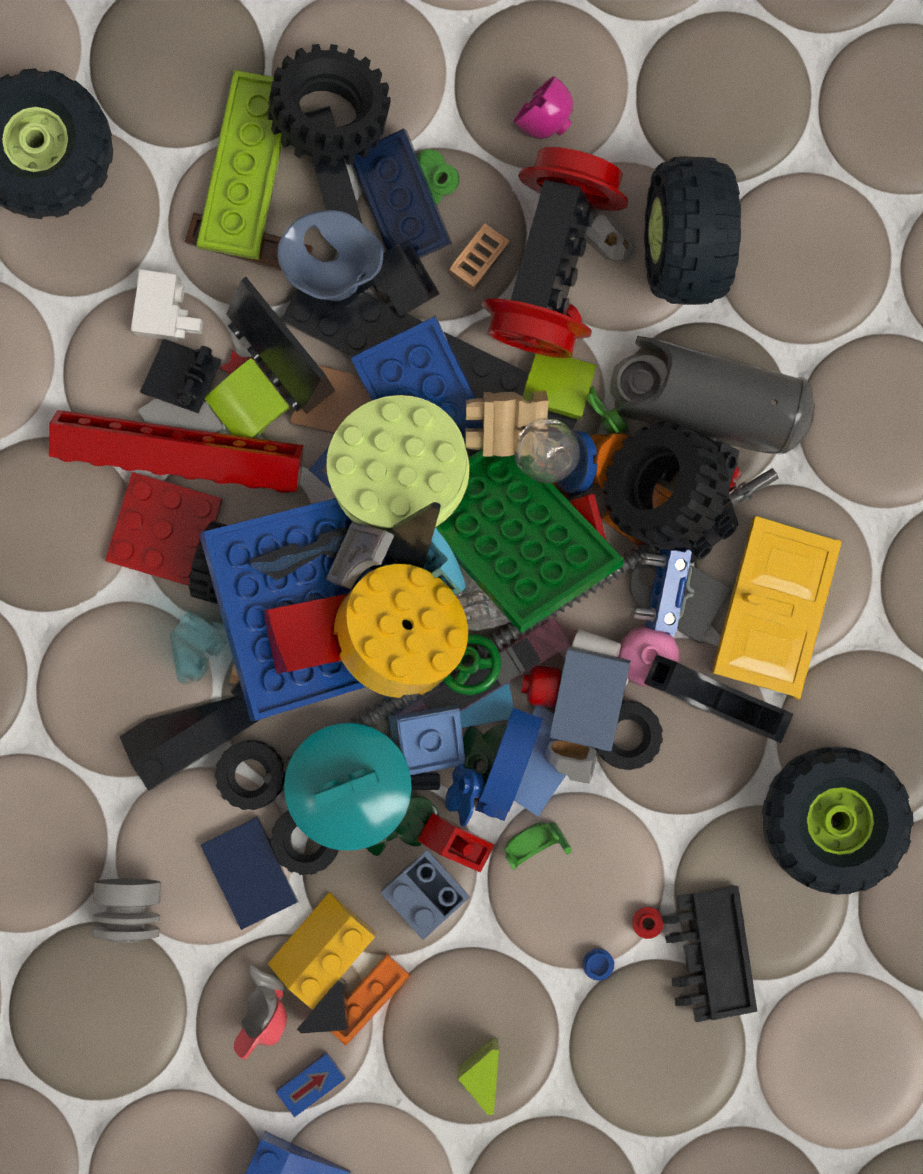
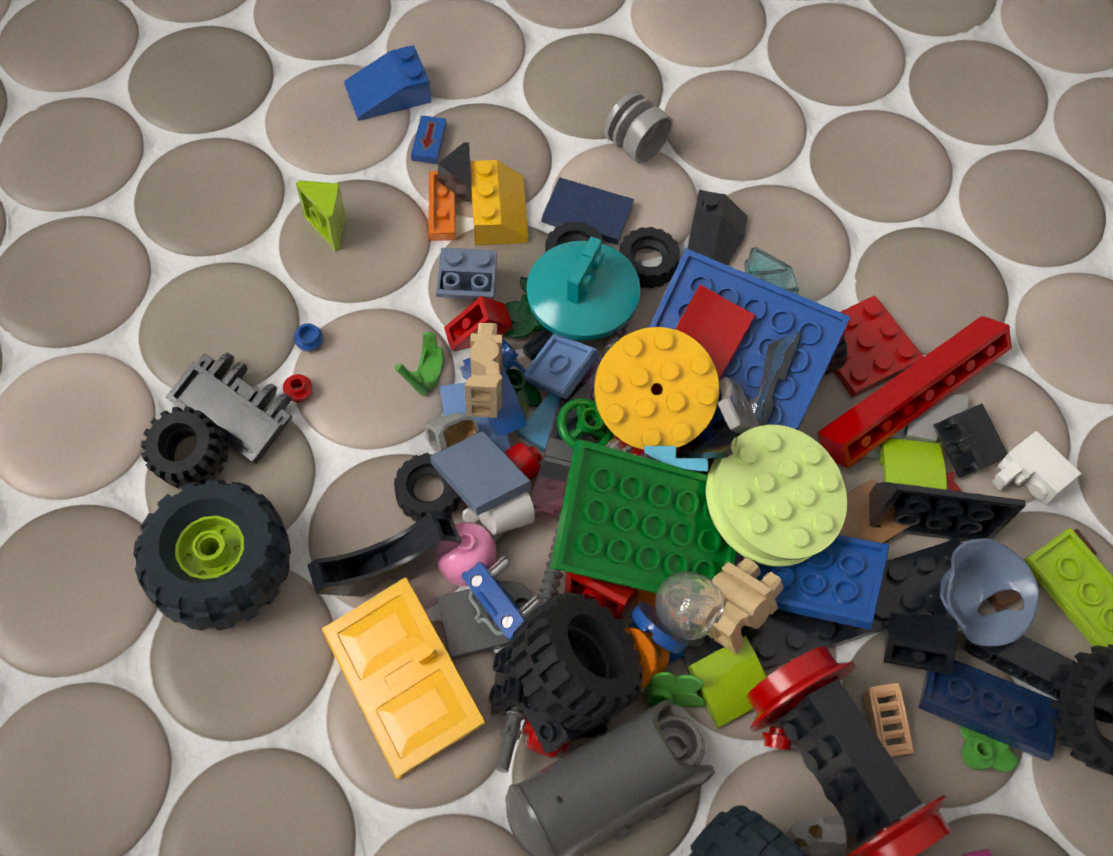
camera: 130 degrees right, 25 degrees down
hair [234,965,287,1059] -> none
none -> black tyre [141,406,229,489]
none -> tan hips [465,323,502,418]

